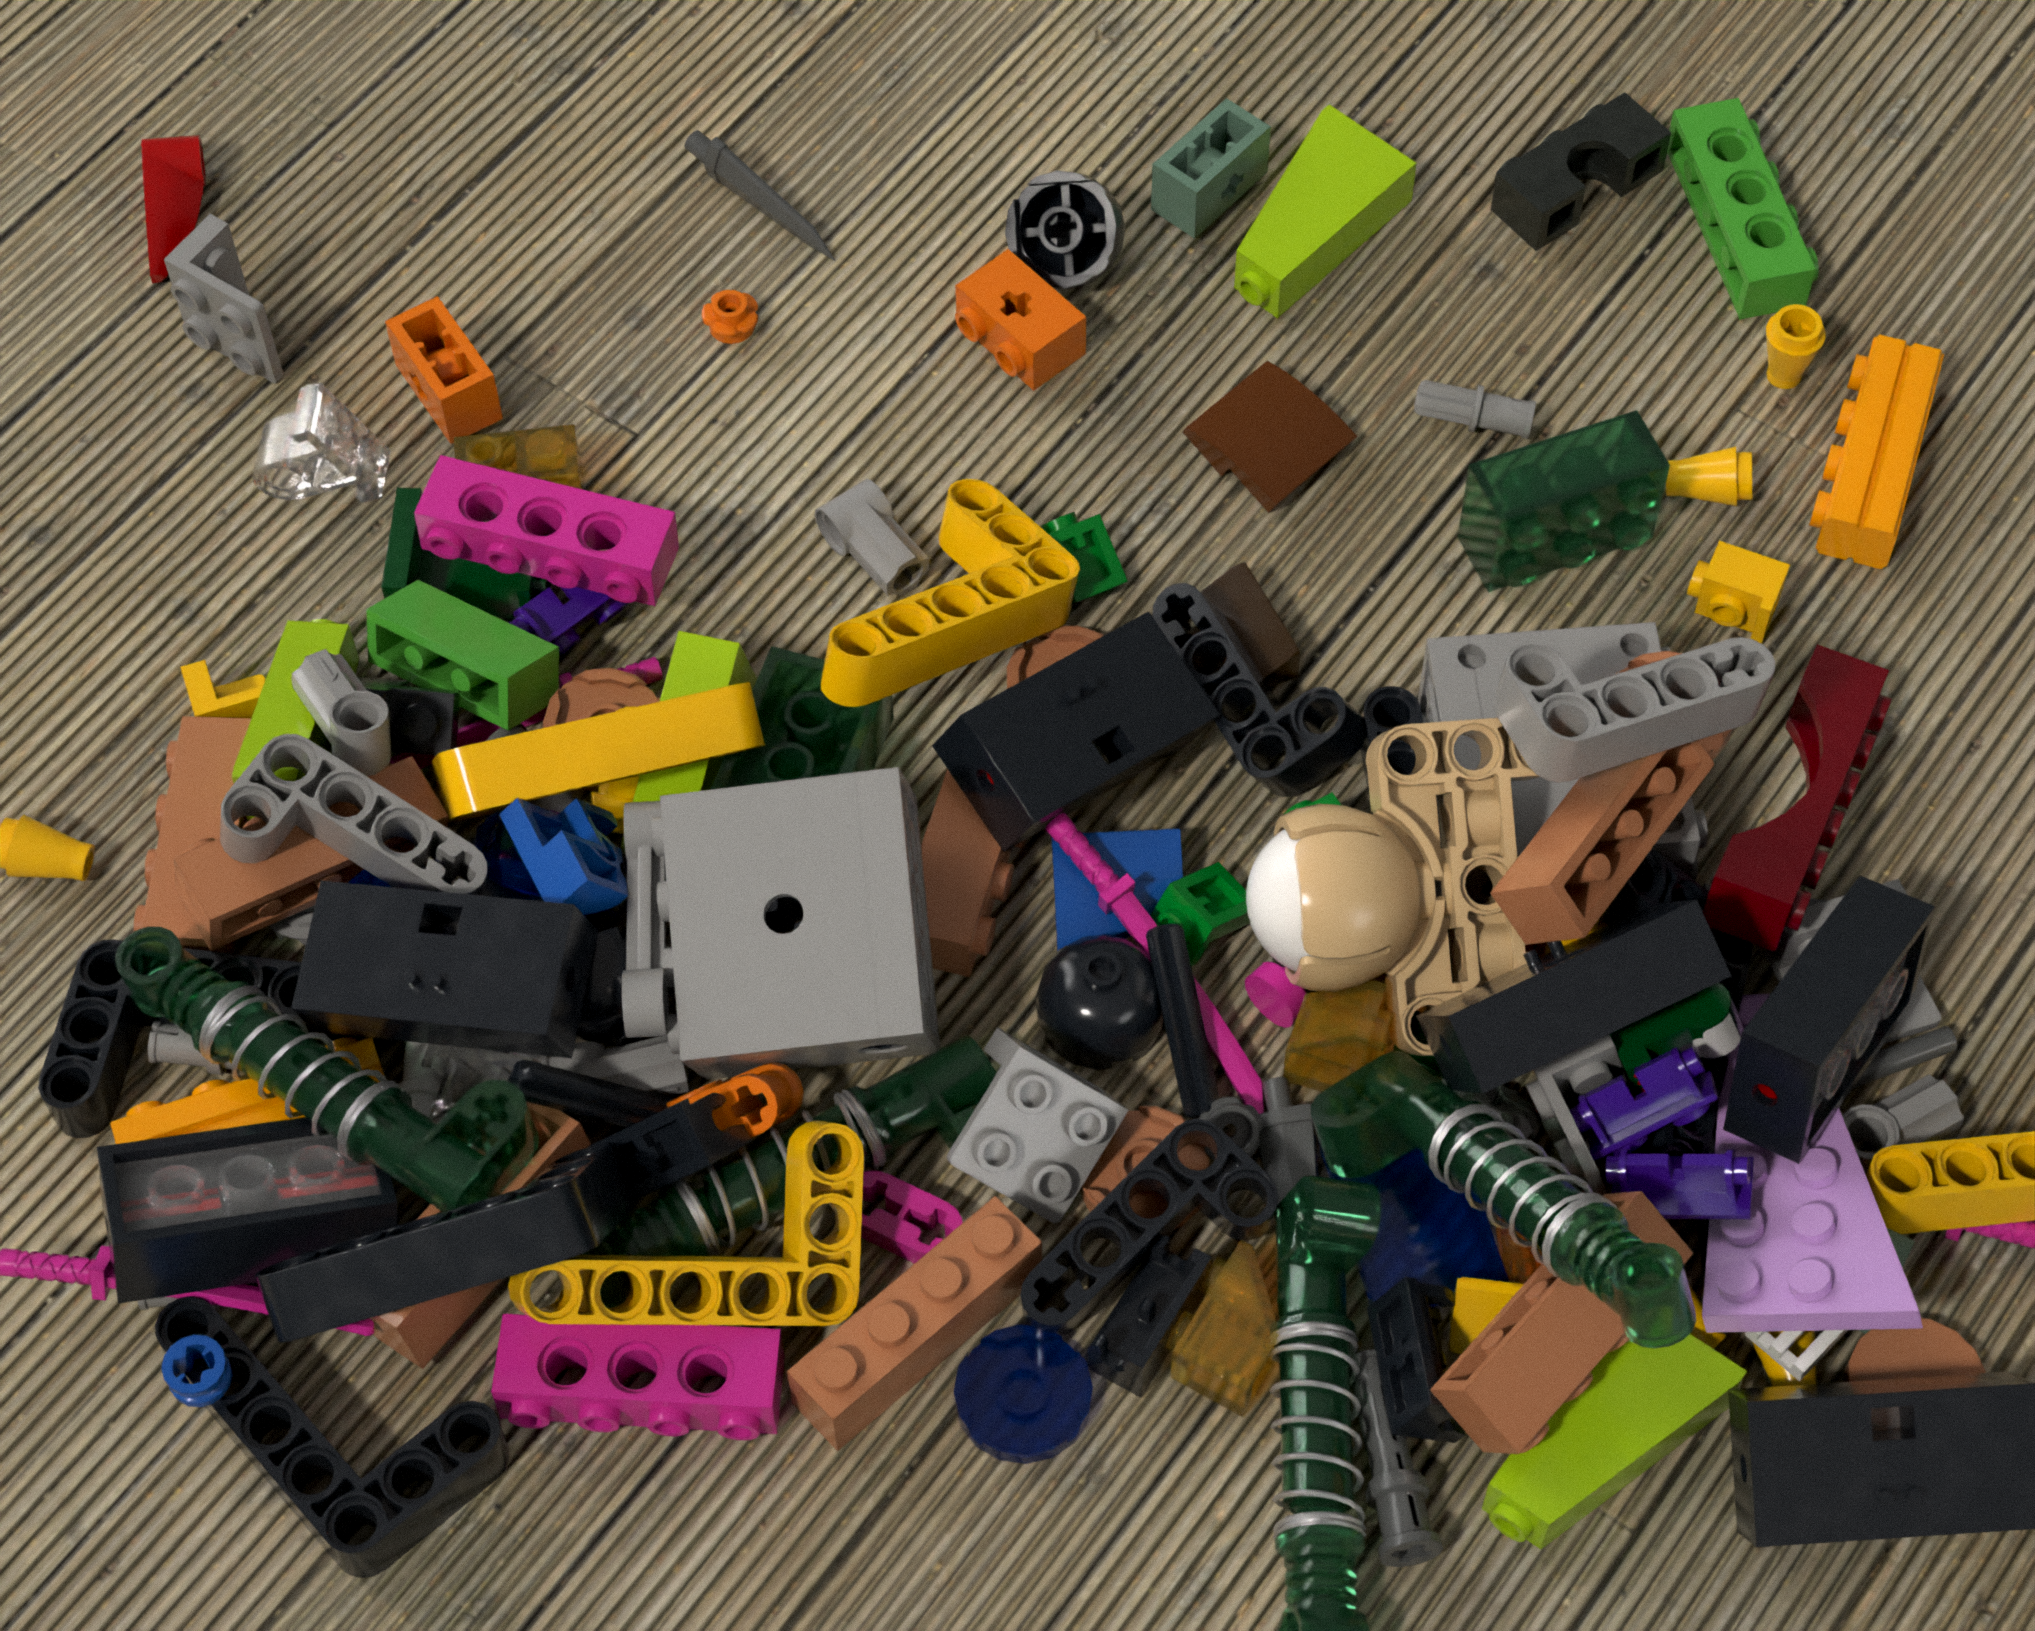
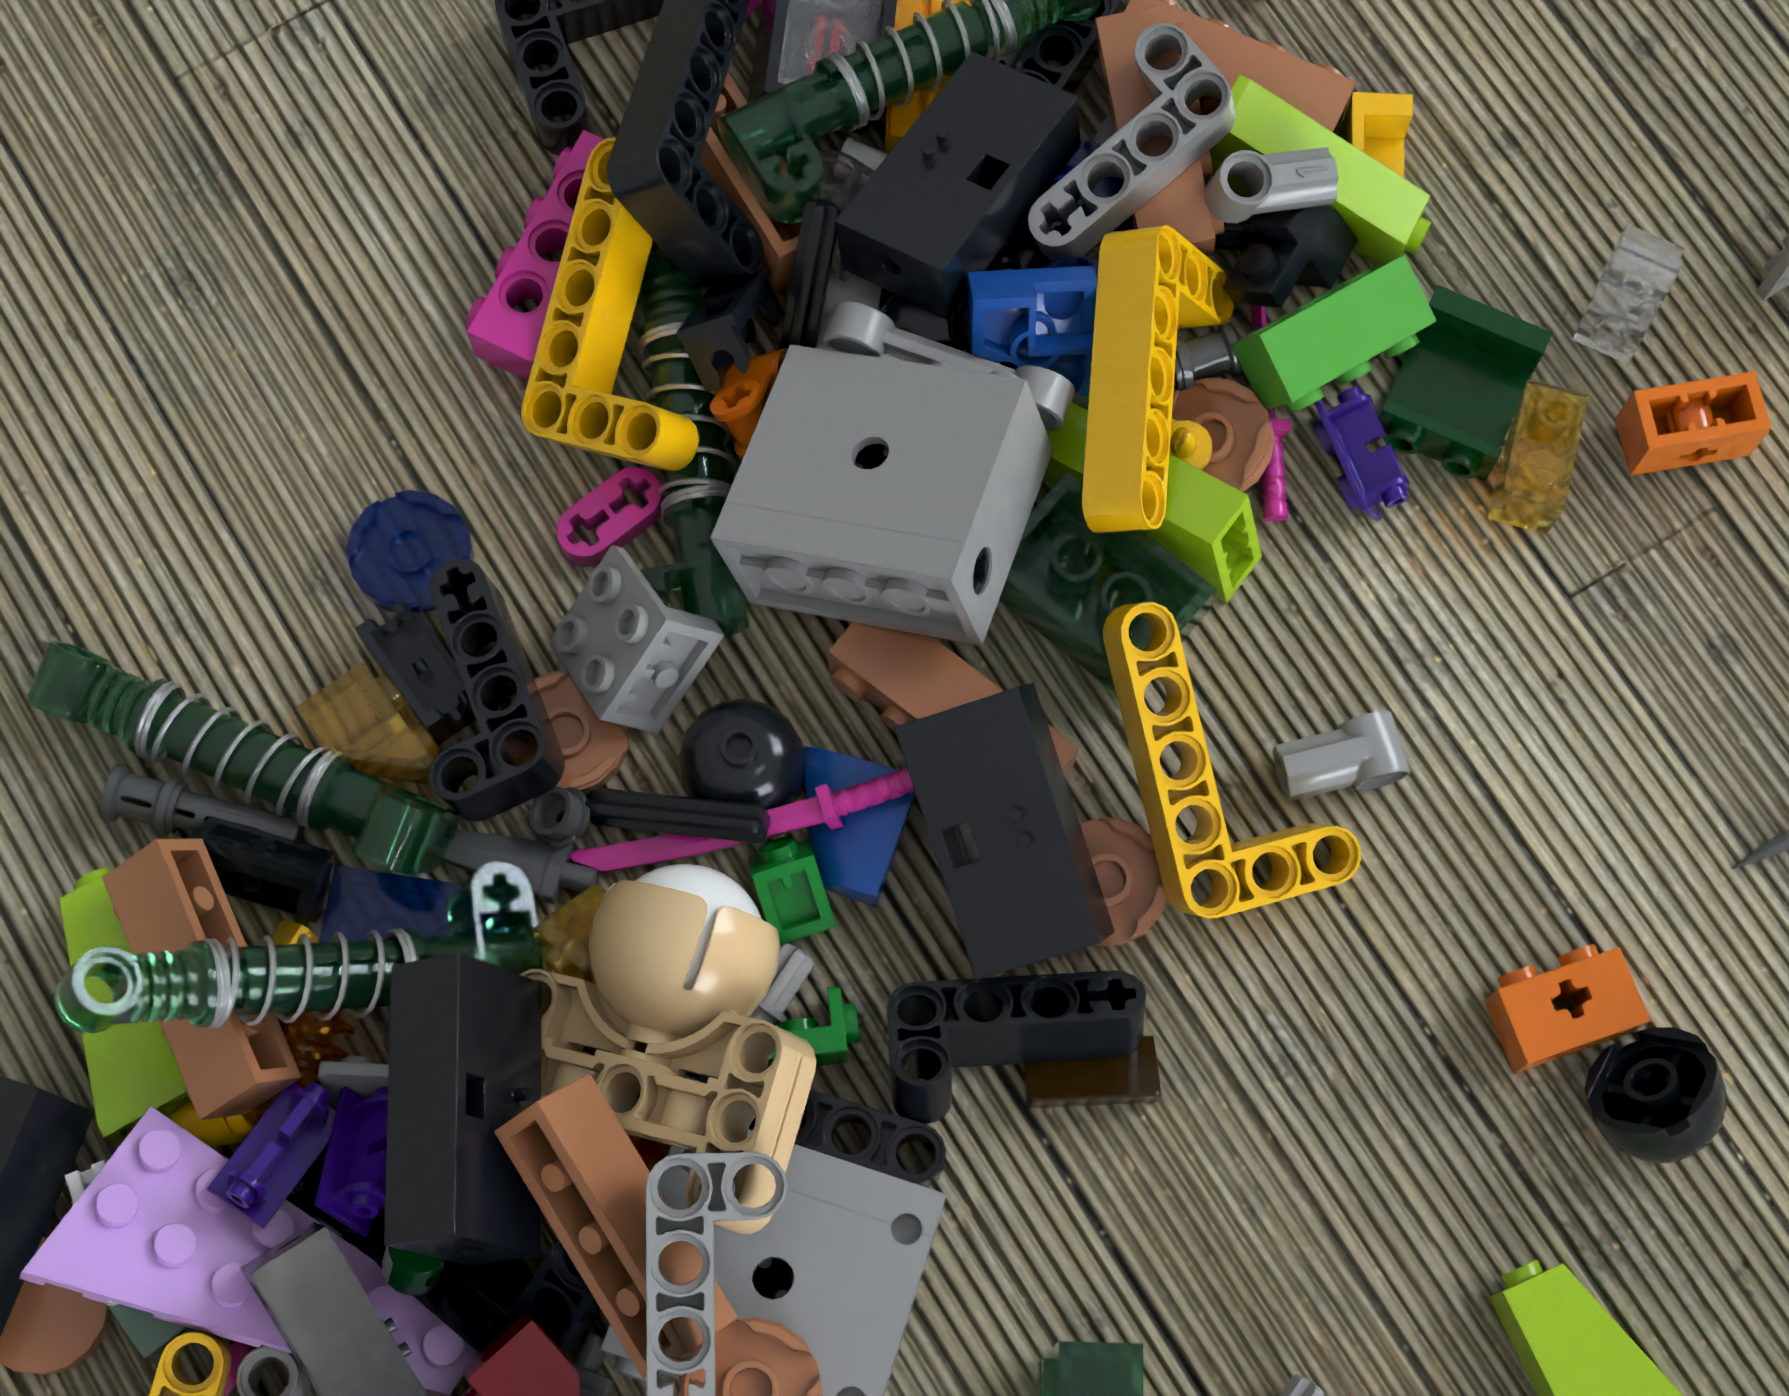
camera: 110 degrees right, 15 degrees up
dark pink brick [414,455,679,606] -> none
orange plate [702,290,759,344] -> none
nougat brick [787,1196,1042,1451] -> none
green bracket [1041,512,1128,605] -> none
sand green brick [1151,98,1271,239] -> none
reddish brown slope [1183,361,1357,513] -> none

